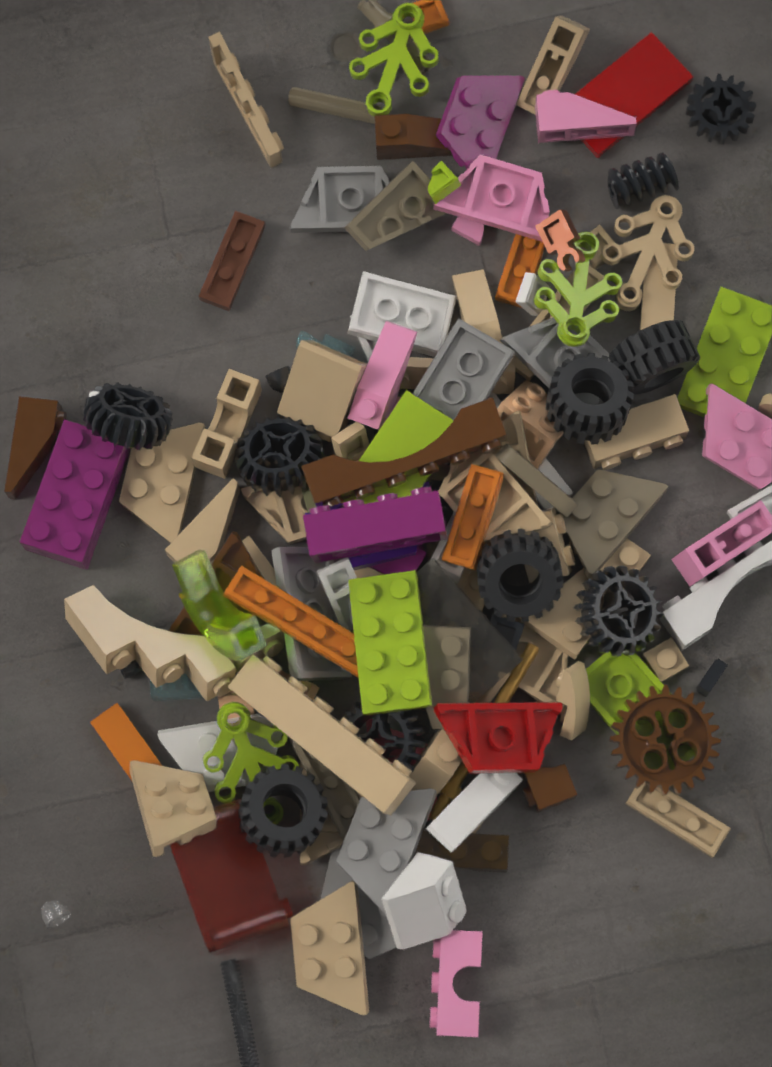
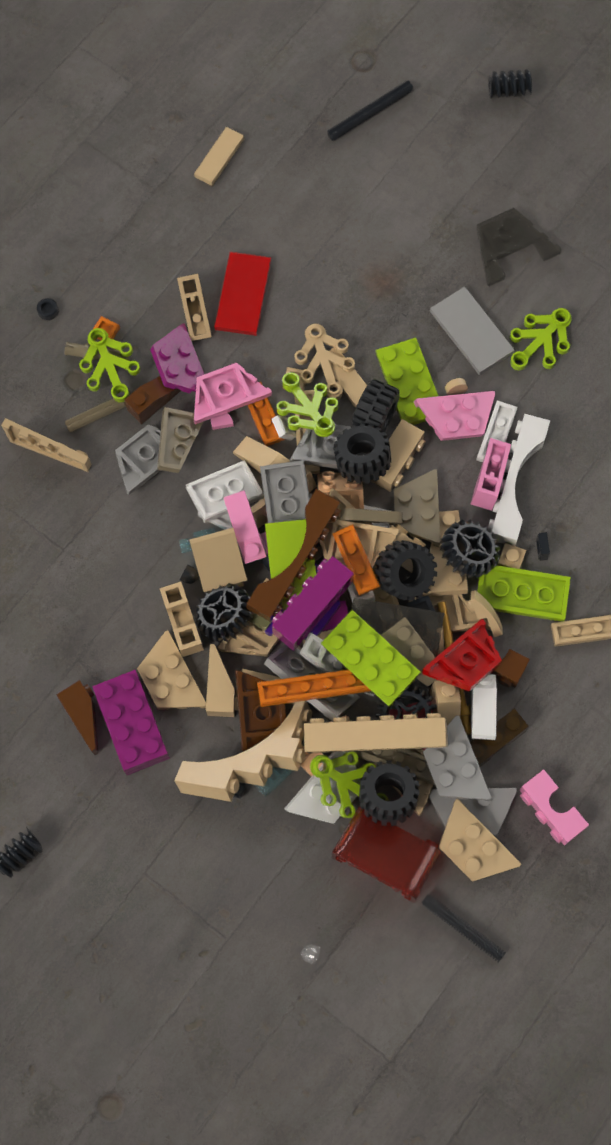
camera: 40 degrees left, 5 degrees down
black gear [83,382,173,450] -> none
orange tile [90,703,163,781] -> none
tan wing [129,760,216,857] -> none
clear neon green arch [171,550,267,661] -> none
copper plate [198,211,266,311] -> none
tan plate [331,422,369,461] -> none
white slope [382,852,467,950] -> none
lime tile [428,161,461,204] -> none
bright pink slope [535,90,636,143] -> none
plate [535,209,585,272] -> none
black piece [607,152,679,209] -> none
reddish brown gear [609,685,721,796] -> none
black gear [685,73,756,144] -> none

